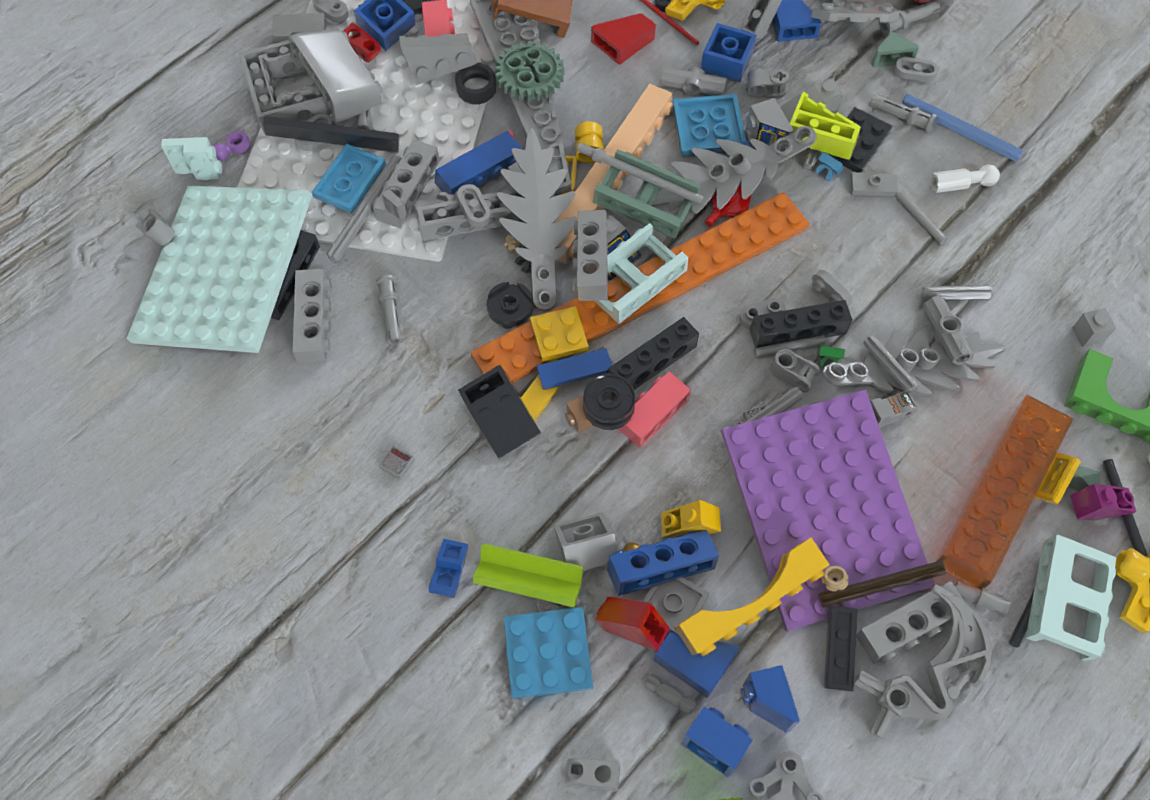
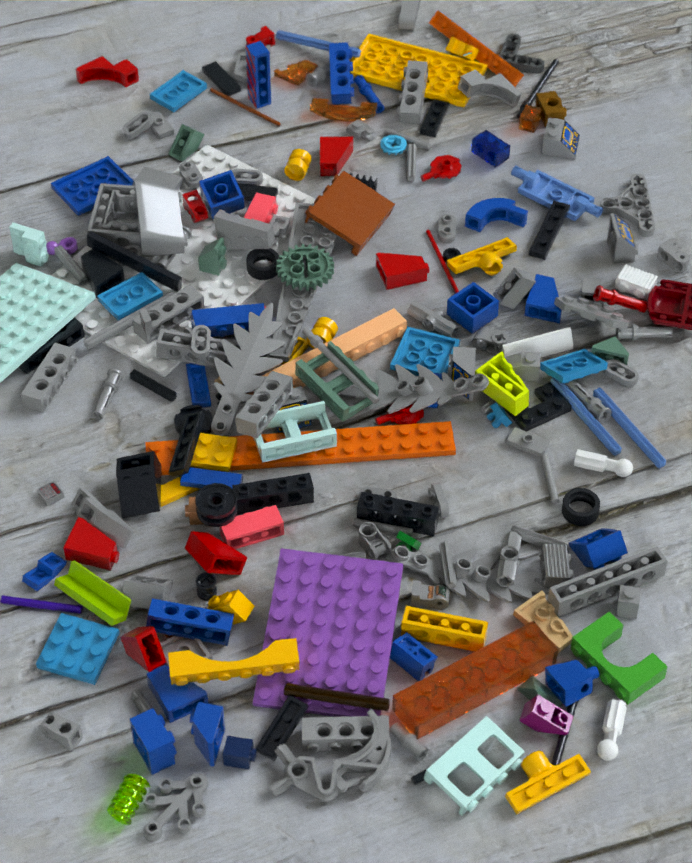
camera: 25 degrees right, 15 degrees down
tan plate [821,566,848,592] -> none
yellow tile [1032,452,1081,505] -> none
none -> dark purple bar [1,595,83,614]
none -> blue plate [51,156,134,216]
none -> light grey axle [54,245,87,283]
none -> red slope [63,517,119,571]
none -> light grey slope [71,488,134,548]
none -> black slope [81,248,125,299]
none -> black axle [130,369,177,402]
none -> black tile [168,411,205,477]
none -> red slope [184,531,247,575]
none -> blue tile [186,363,211,408]
none -> black wheel [196,572,217,601]
none -> sand green slope [198,237,227,276]
none -> dark blue brick [223,735,257,770]
none -> light grey plate [269,215,290,244]
none -> blue hinge [390,633,437,682]
none -> yellow brick [401,606,488,653]
none -> white slope [502,327,573,358]
none -> tan wing [513,590,573,653]
none -> light grey brick [539,543,573,587]
none -> dark azure plate [540,349,608,383]
none -> blue torso [545,660,599,707]
none -> light grey brick [548,547,668,617]
none -> medium blue axle [550,377,622,456]
none -> black tyre [562,488,600,526]
none -> blue slope [569,528,628,570]

